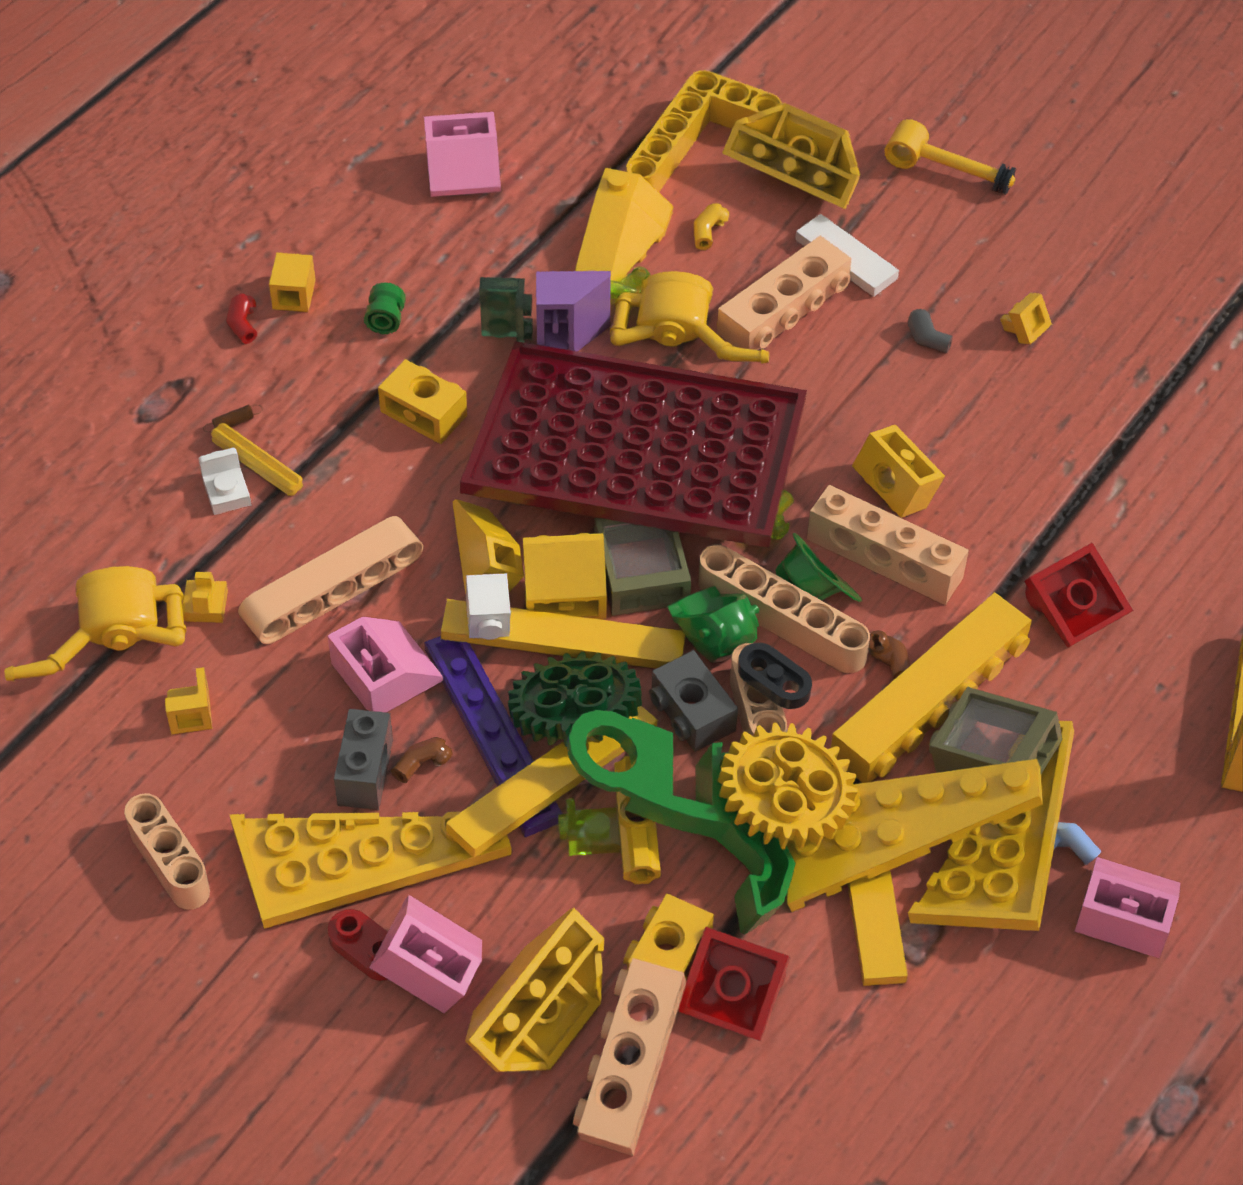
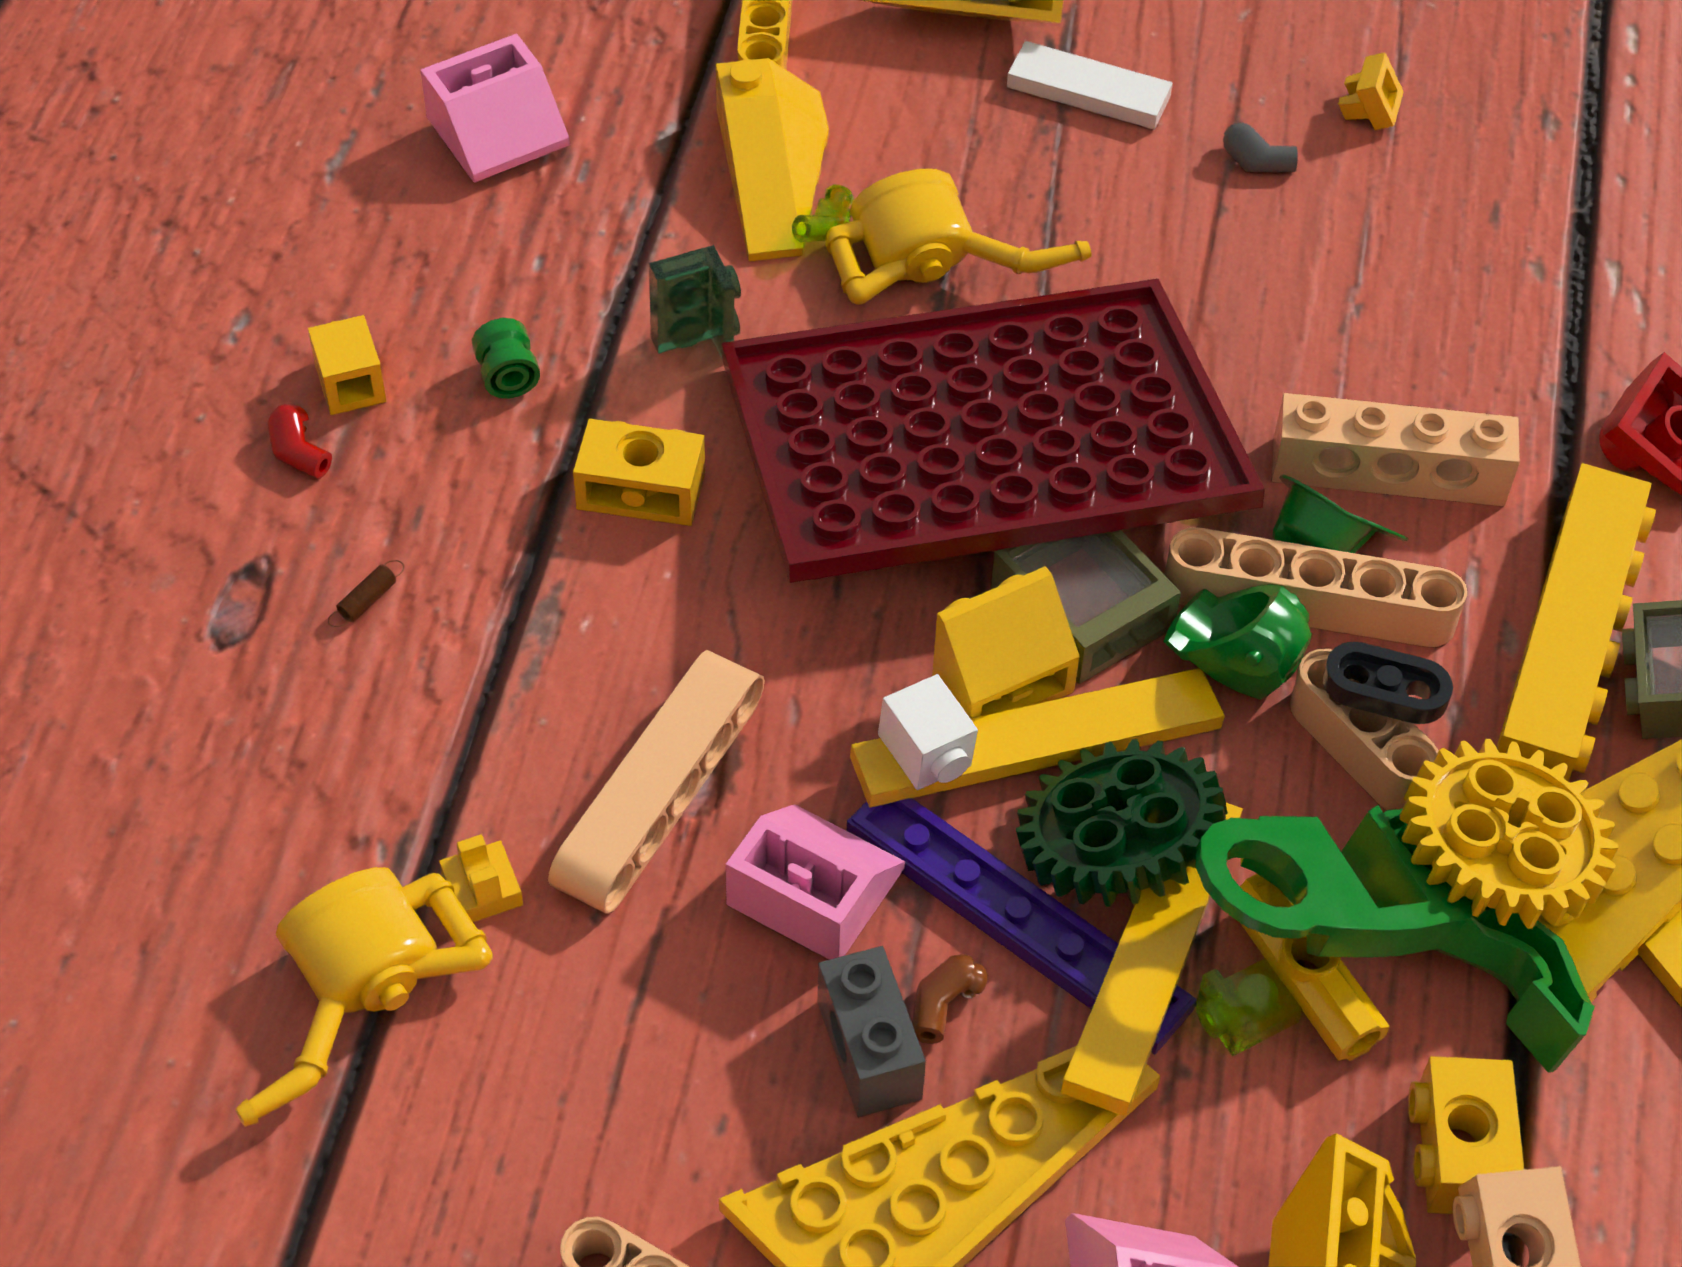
camera: 25 degrees left, 0 degrees up
yellow panel [165,667,213,735] -> none
white bracket [198,448,251,515] -> none
yellow axle [211,423,303,496] -> none
yellow slope [452,499,524,594] -> none
medium lavender slope [536,271,611,351] -> none
dark grey brick [649,650,738,752] -> none
red slope [677,927,790,1041] -> none
yellow arm [693,203,729,250] -> none
light nougat brick [717,235,852,350] -> none
yellow brick [852,425,945,518] -> none
dark orange arm [868,630,911,680] -> none

